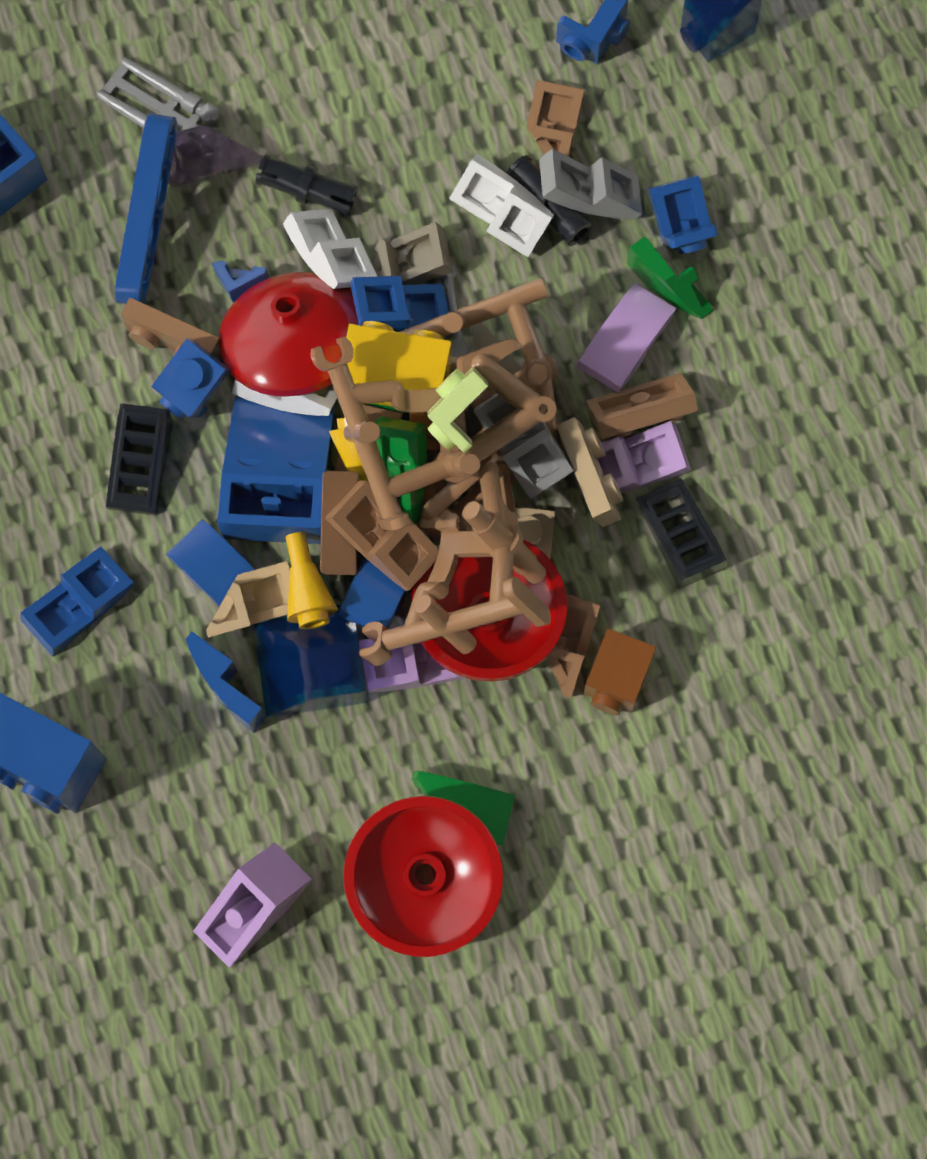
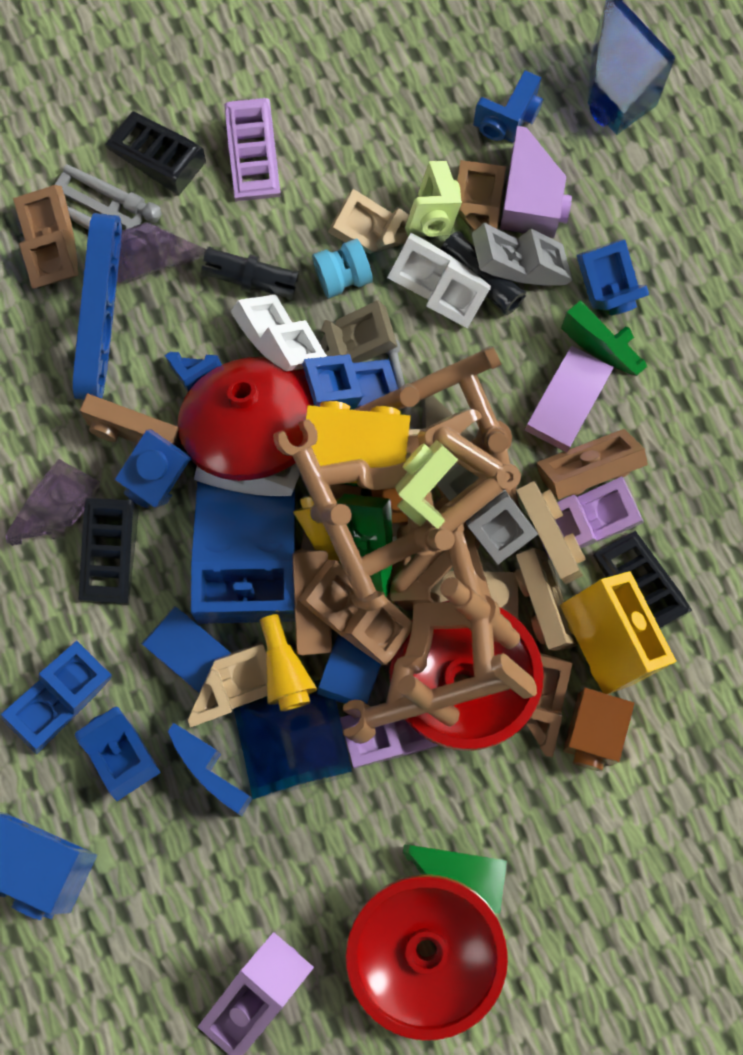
camera: 10 degrees left, 0 degrees up
none -> clear purple slope [6,459,100,546]
none -> medium nougat slope [13,185,78,289]
none -> blue bracket [74,707,161,801]
none -> black slope [105,111,206,196]
none -> lavender slope [224,98,281,202]
none -> medium azure wheel [312,238,373,299]
none -> tan slope [328,189,426,254]
none -> yellowish green bracket [405,161,462,237]
none -> lavender slope [500,126,572,238]
none -> tan plate [515,548,579,651]
none -> yellow brick [560,571,677,694]

